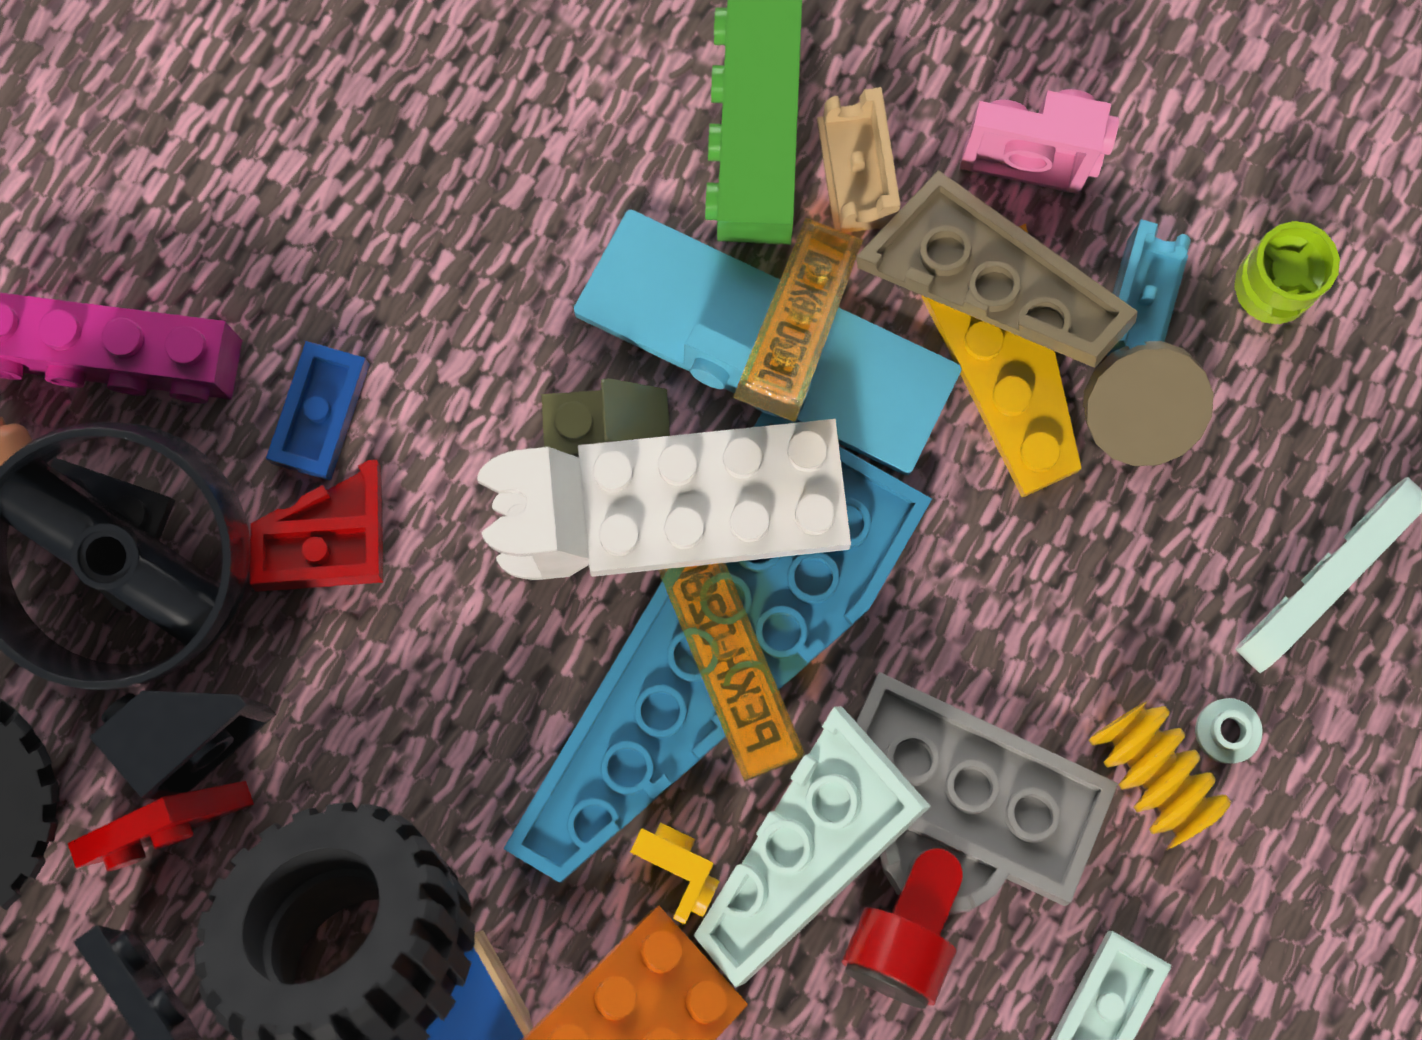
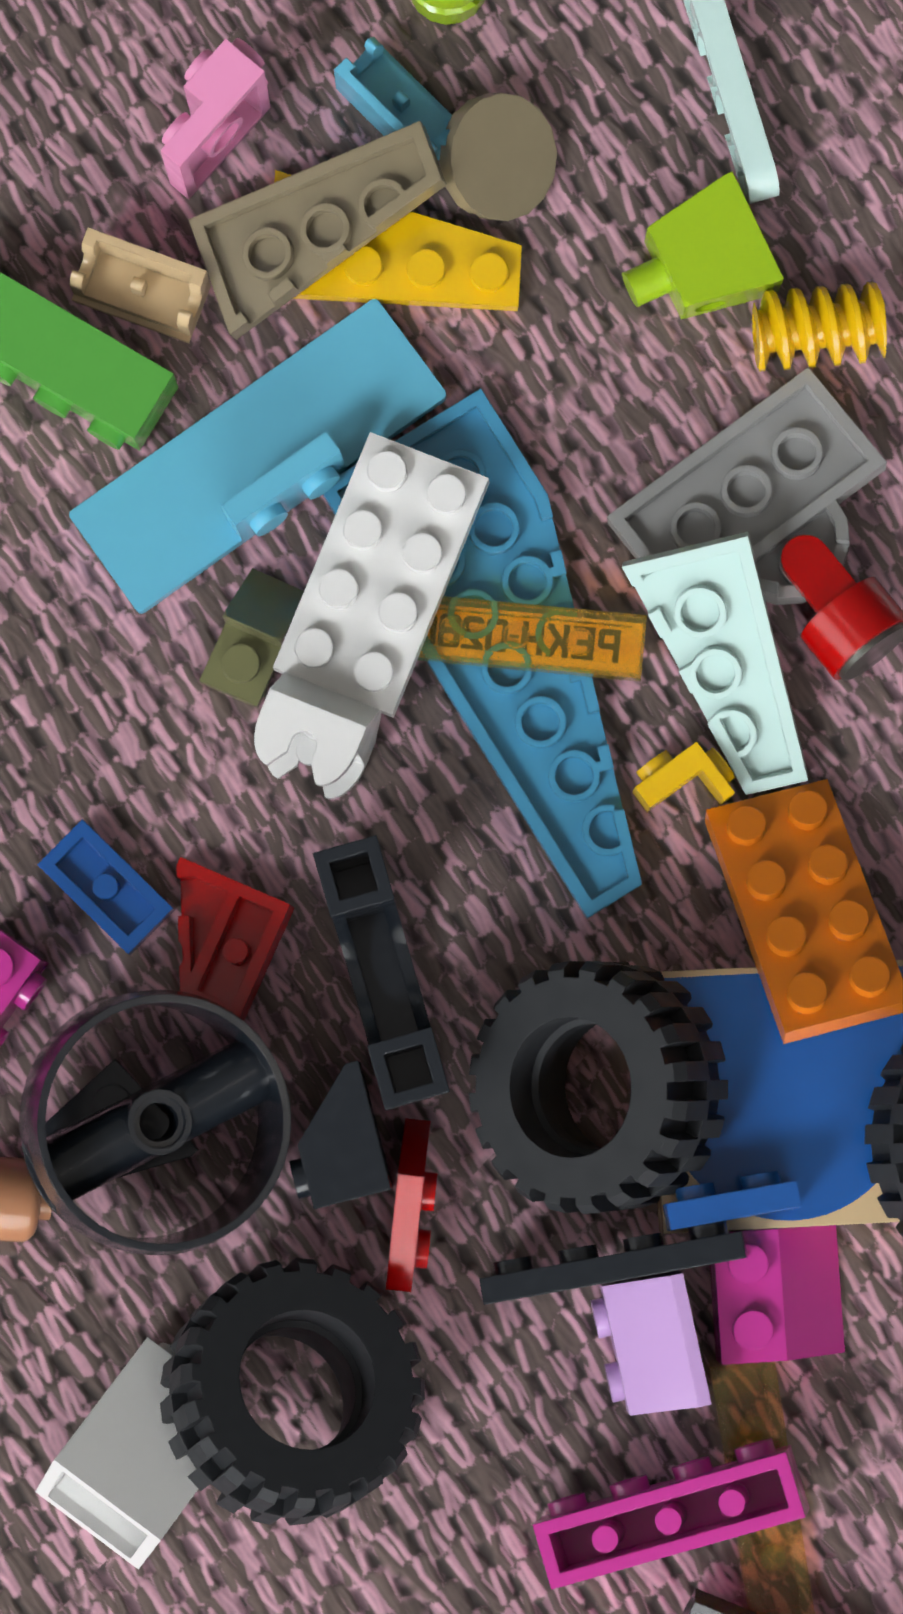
camera: 65 degrees left, 5 degrees up
clear yellow tile [733,218,863,422] -> none
light aqua plate [1195,698,1263,764] -> none
none -> black arch [313,835,450,1110]
none -> lime torso [622,171,784,320]

